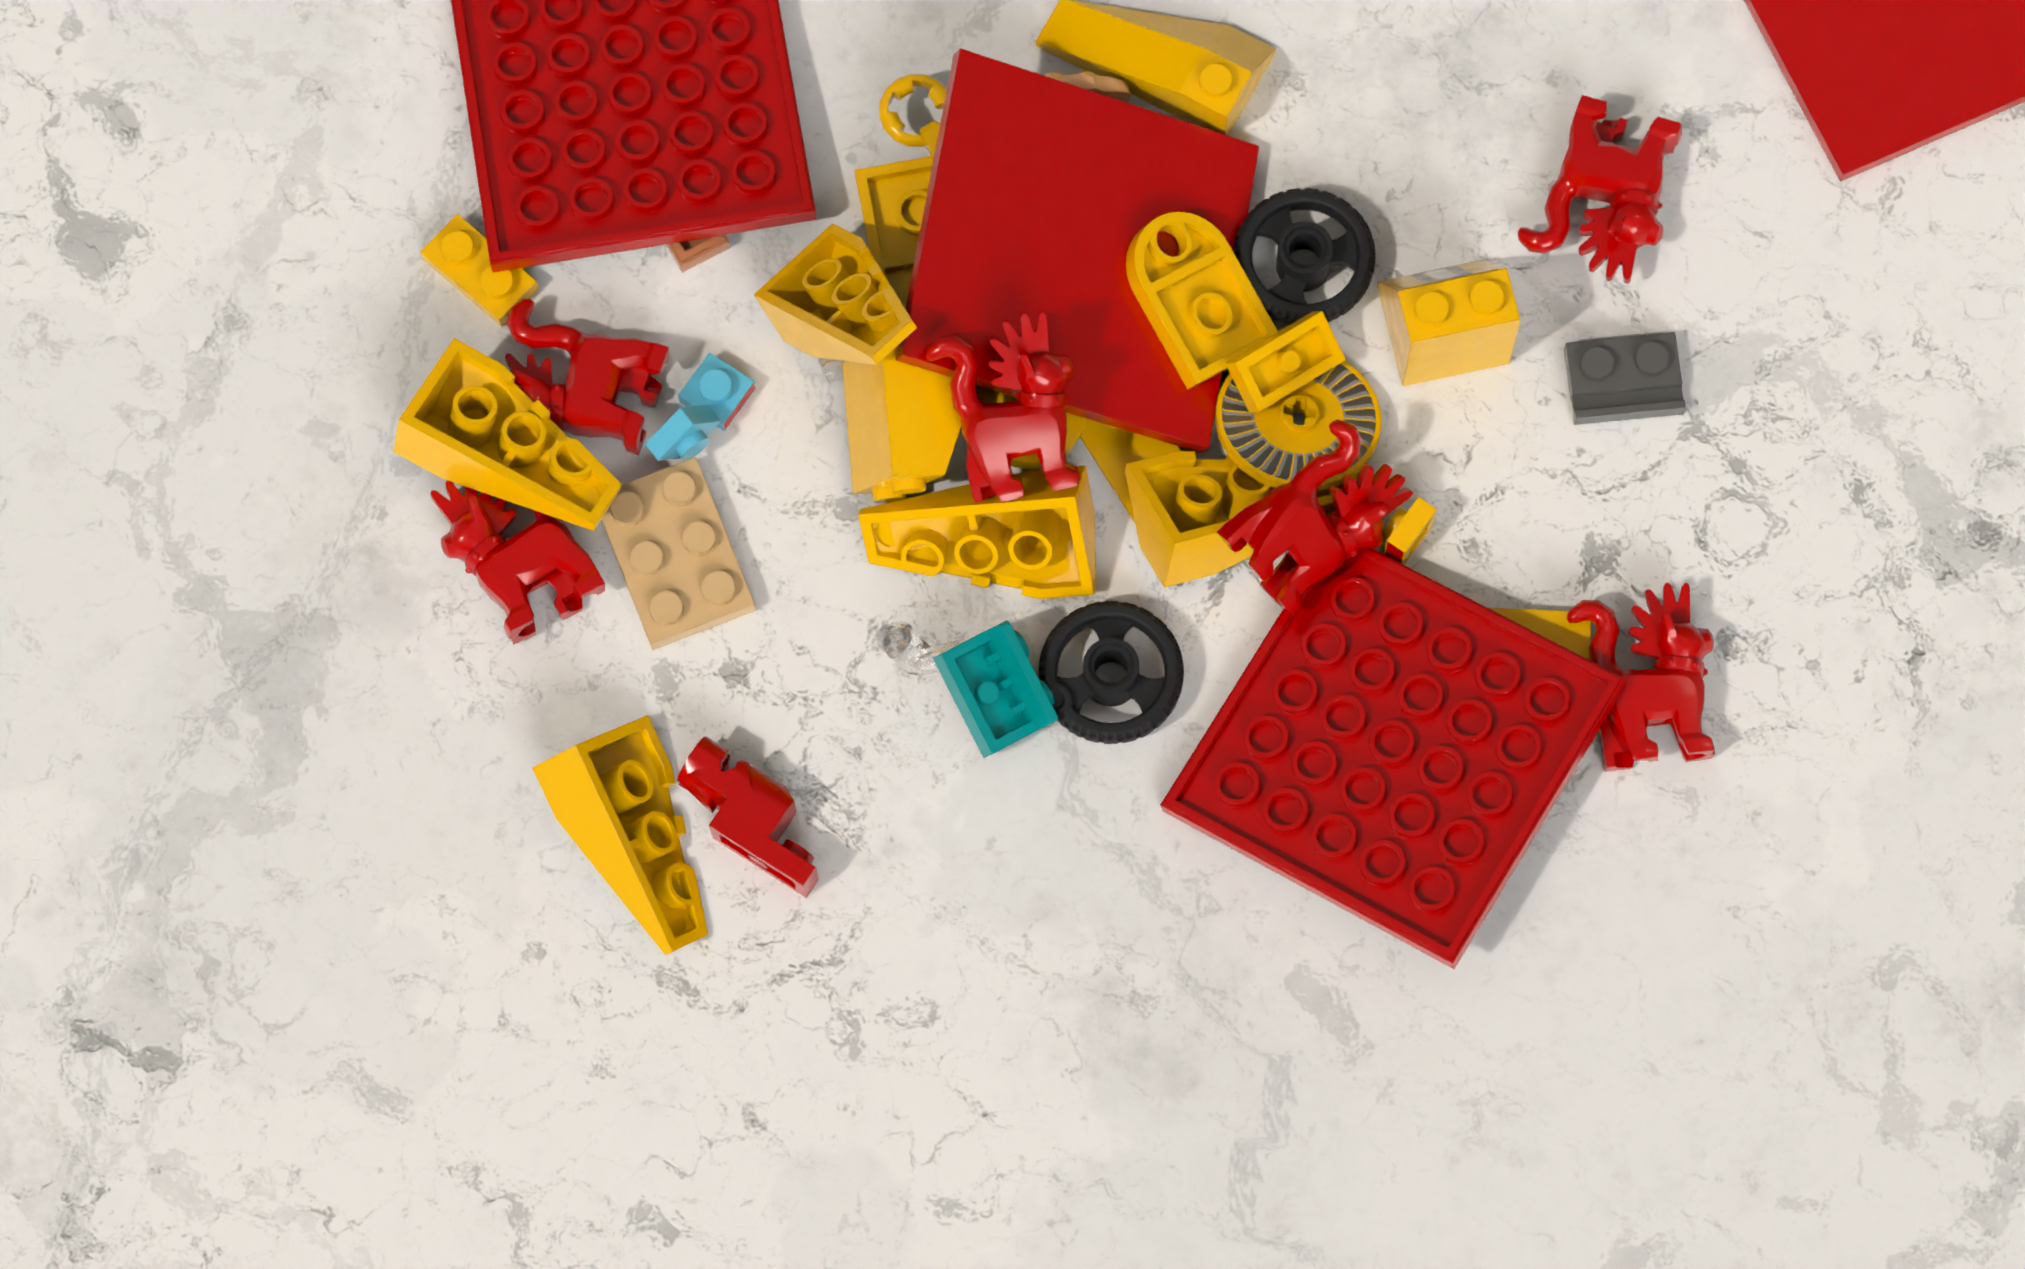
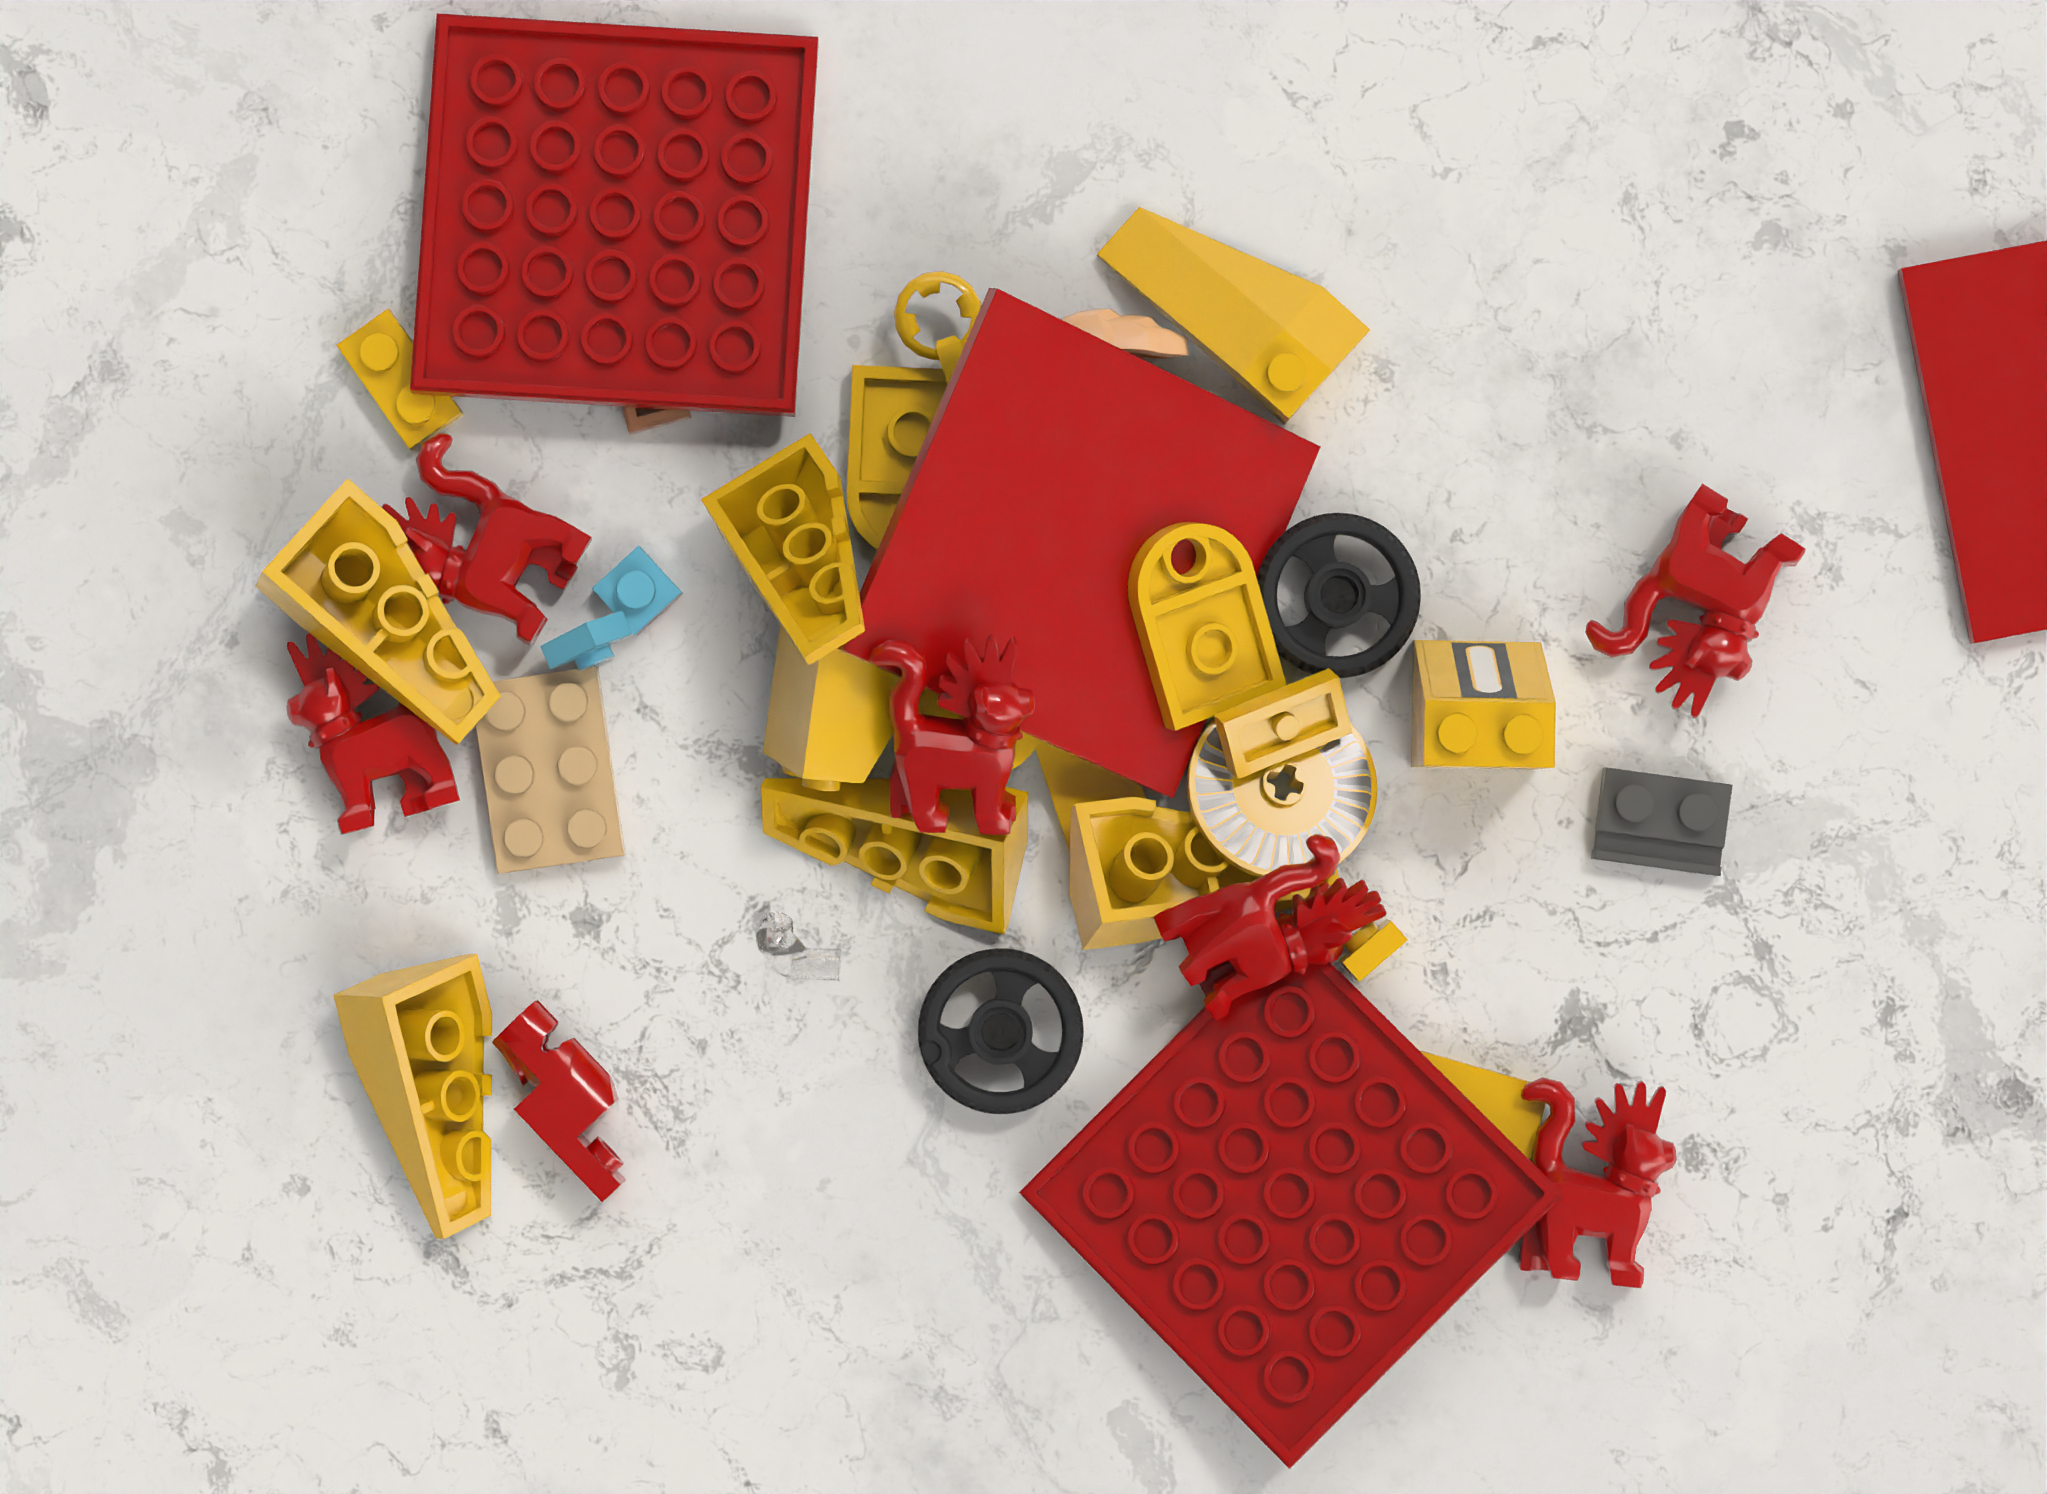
camera: 10 degrees right, 15 degrees up
teal bracket [933,620,1058,758] -> none

